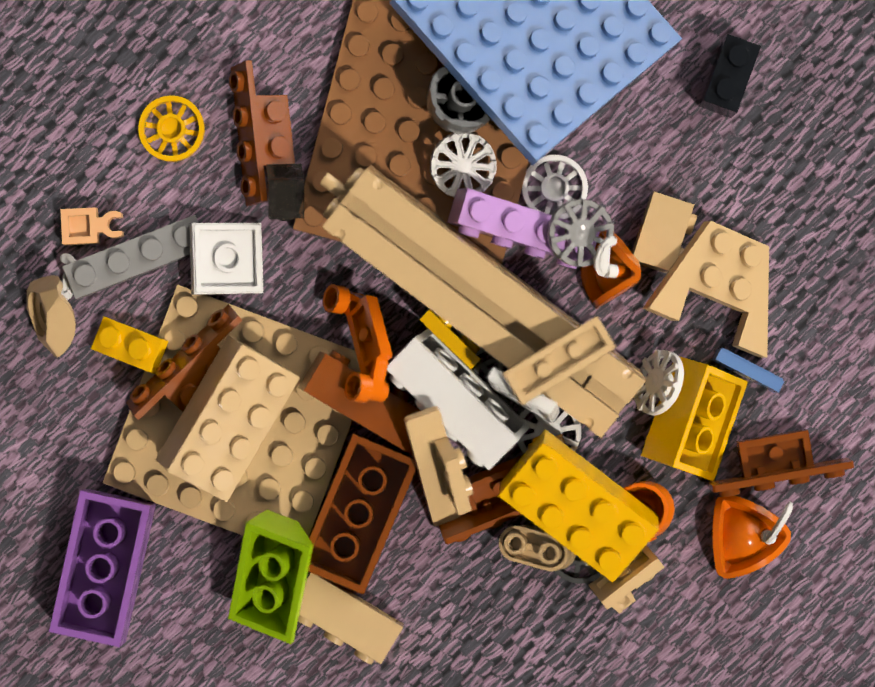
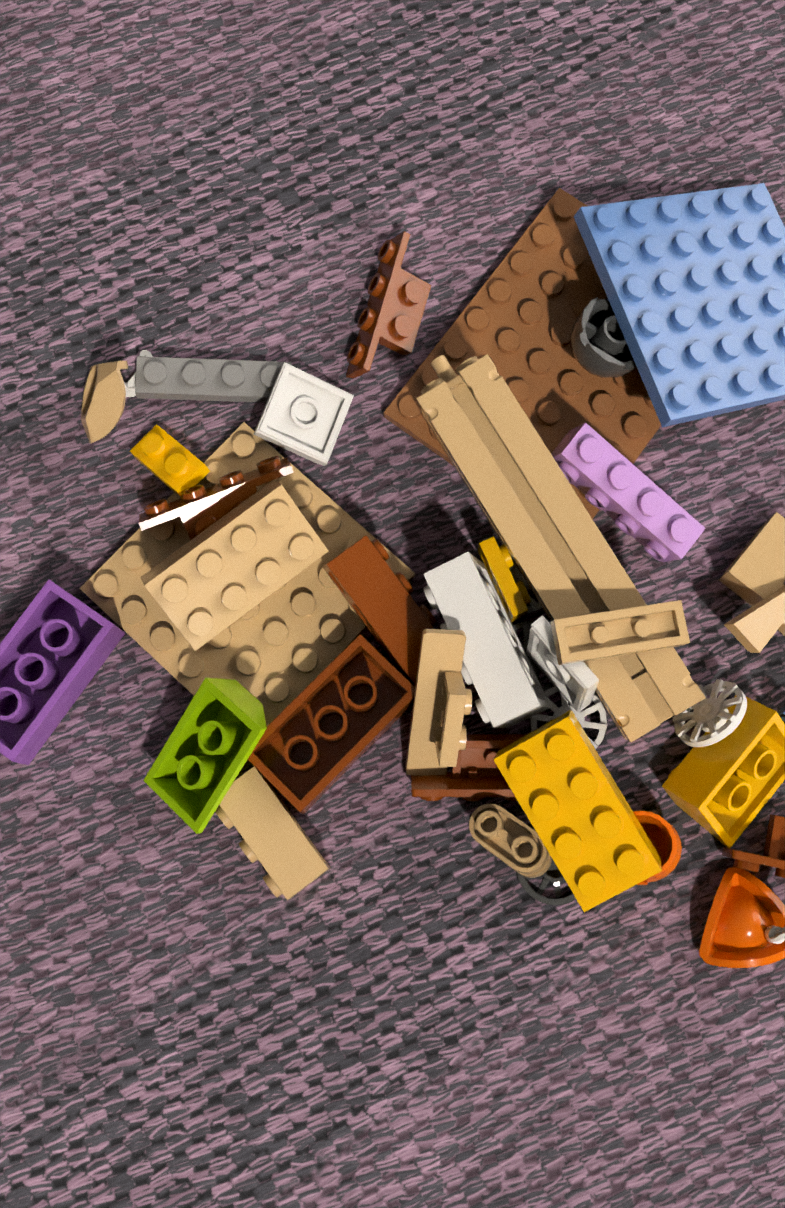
camera: 25 degrees right, 10 degrees down
light nougat plate [60,207,124,245] -> none
yellow wheel [138,95,205,162] -> none
clear smoke brick [266,163,304,221] -> none
orange plate [323,284,393,403] -> none
white wheel [430,133,497,197] -> none
white wheel [522,155,588,219] -> none
light grey wheel [547,199,614,267] -> none
orange hat [581,230,641,309] -> none
tan hinge [588,545,664,614] -> none

